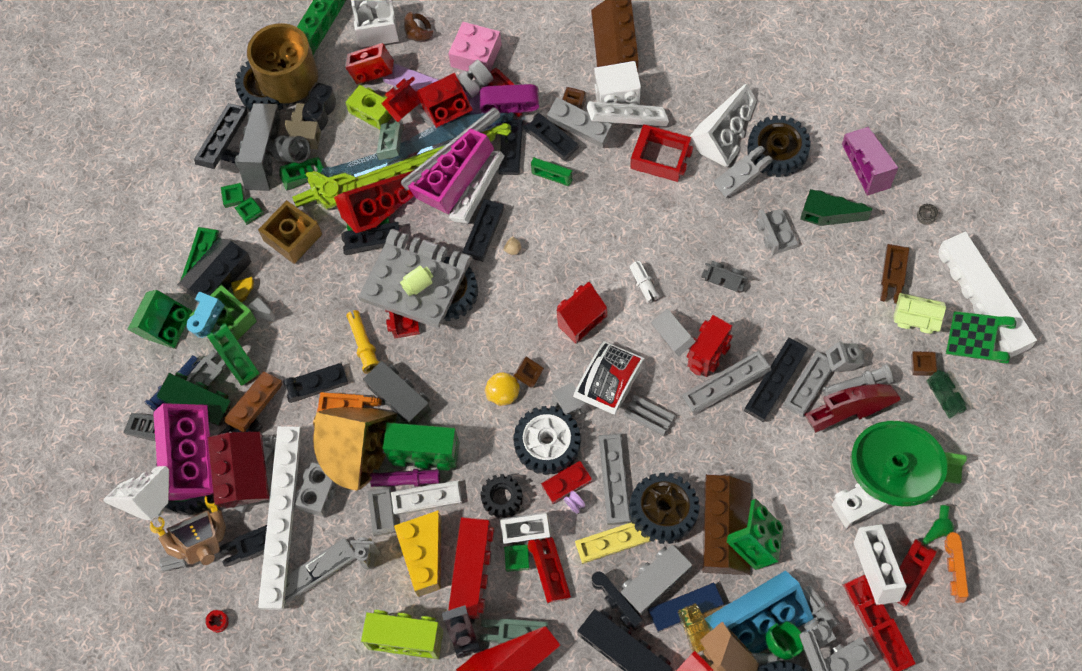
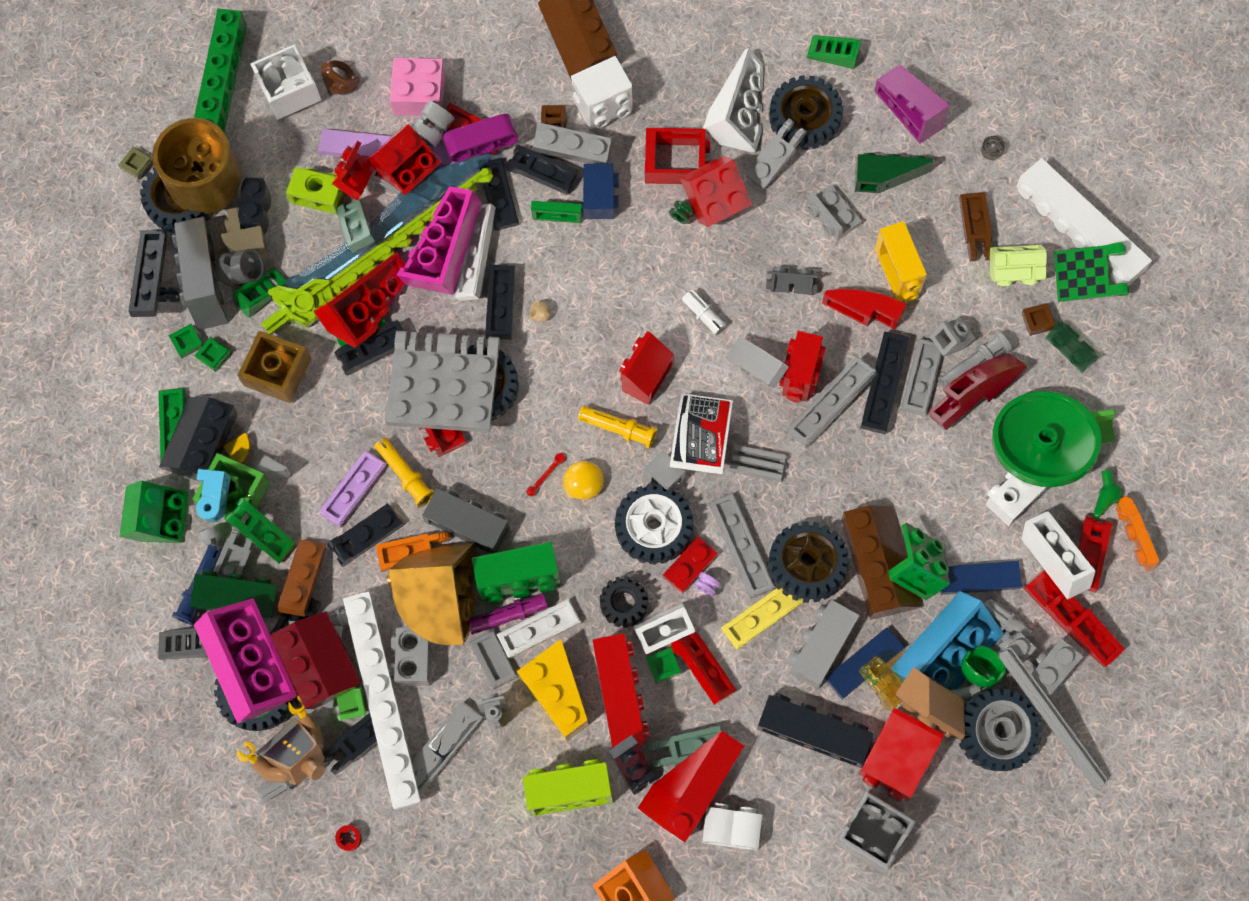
camera: 20 degrees left, 5 degrees up
white wedge [103,466,169,520] -> none
red brick [345,43,394,84] -> none
yellowish green brick [400,266,434,296] -> none
light grey axle [401,108,501,190] -> none
reddish brown plate [513,356,544,388] -> none
white tile [587,101,669,126] -> none
black plate [592,571,643,631] -> none
none -> olive tile [118,147,153,180]
none -> light grey hinge [198,524,222,546]
none -> lavender tile [319,450,387,528]
none -> bright green panel [337,684,368,721]
none -> red hinge [526,453,565,497]
none -> yellow pin [578,405,658,449]
none -> dark blue brick [583,163,619,219]
none -> dark green bush [669,201,694,224]
none -> red brick [680,156,752,227]
none -> green slope [807,35,861,69]
none -> red slope [822,289,907,330]
none -> yellow window [875,221,927,302]
none -> dark blue tile [940,561,1022,595]

